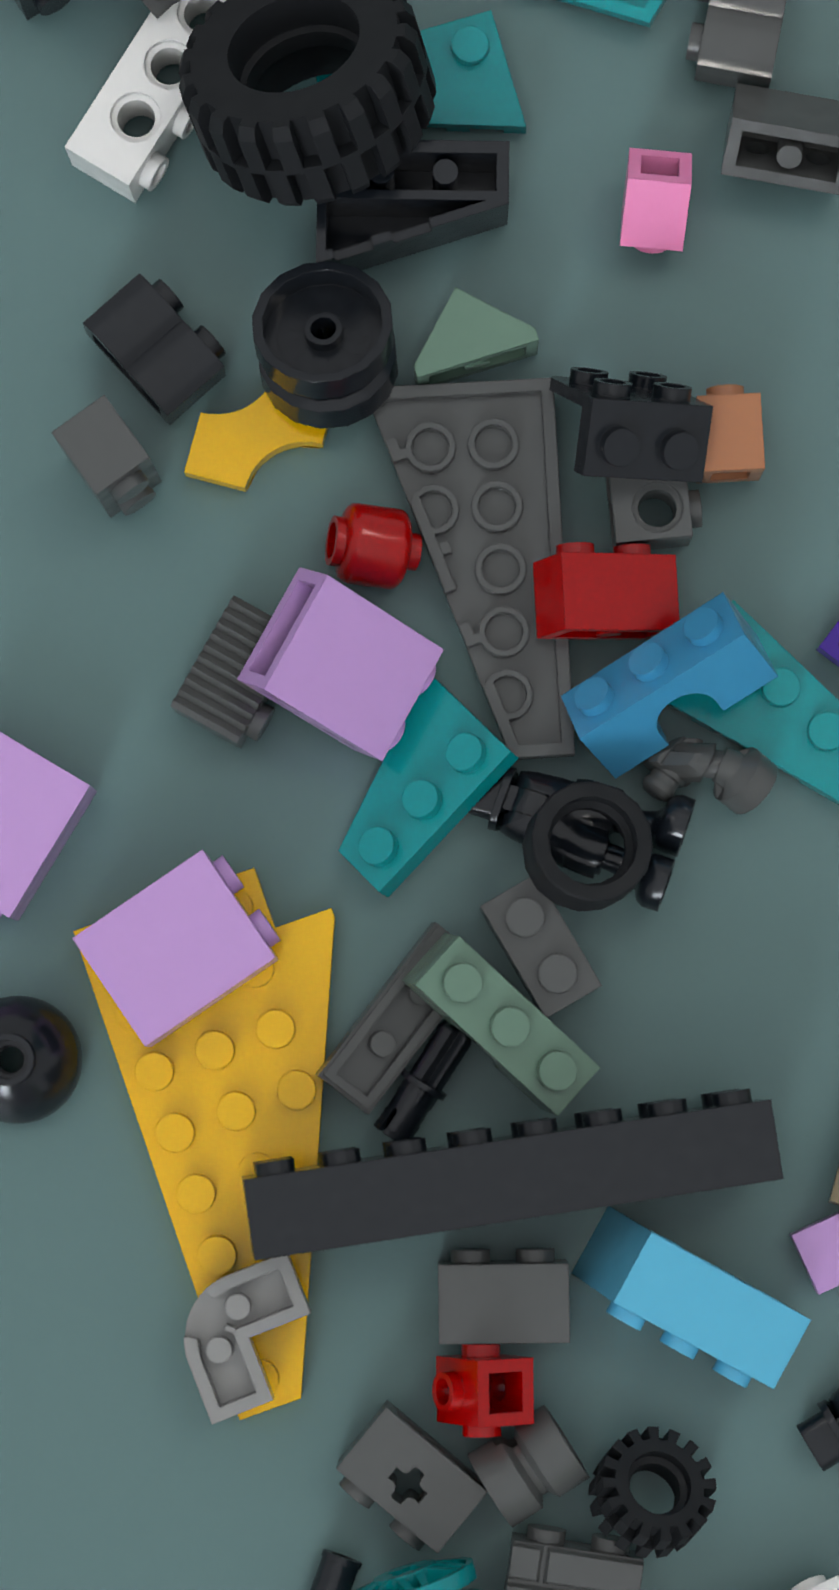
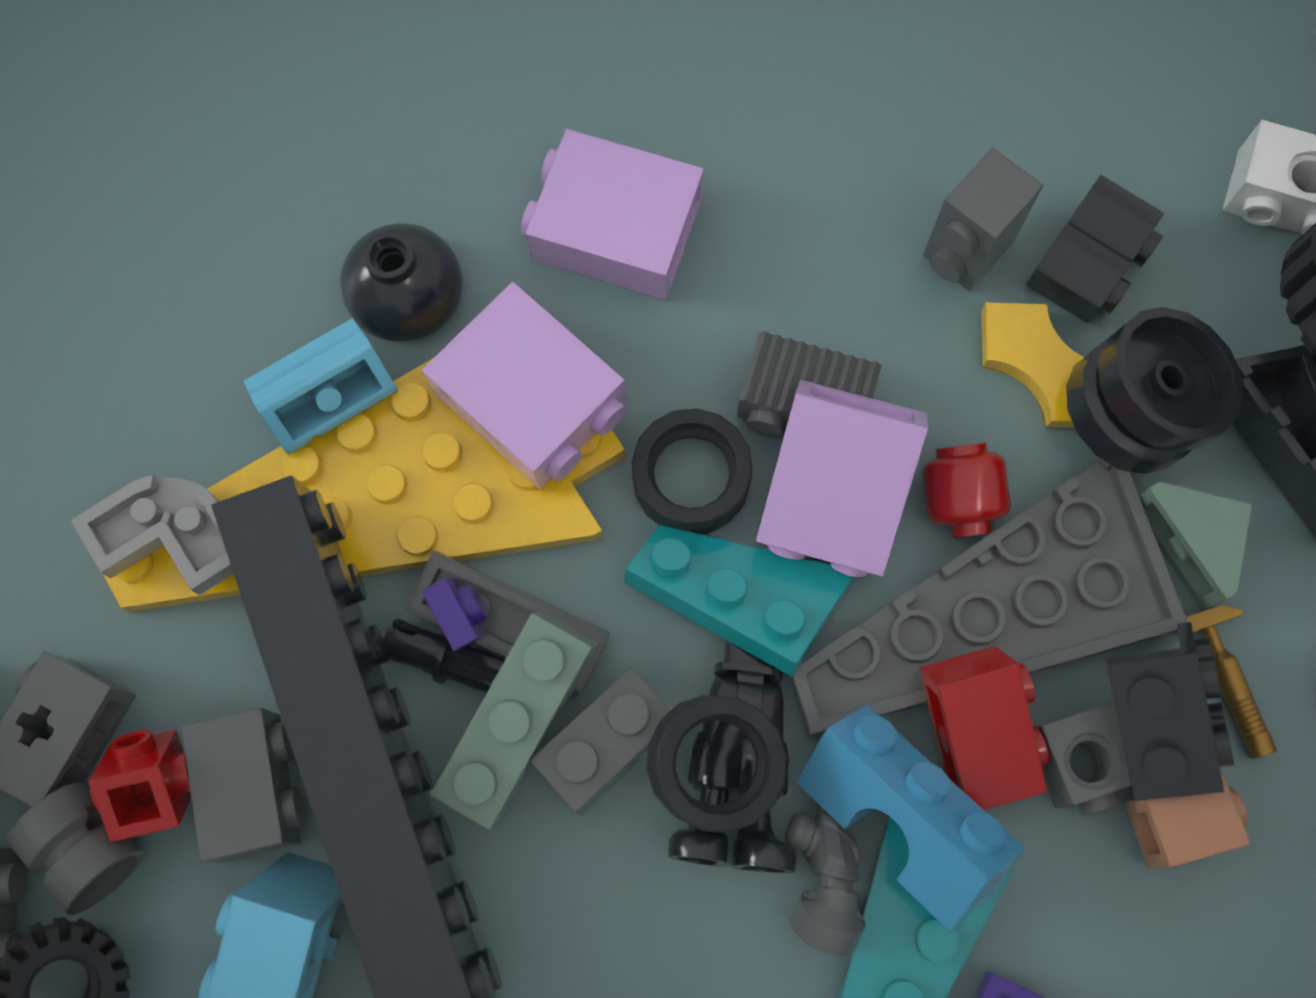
camera: 75 degrees right, 10 degrees down
none -> medium azure brick [243,318,398,455]
none -> dark purple plate [421,578,488,651]
none -> black tyre [631,408,753,534]
none -> pearl gold piece [1186,605,1277,759]

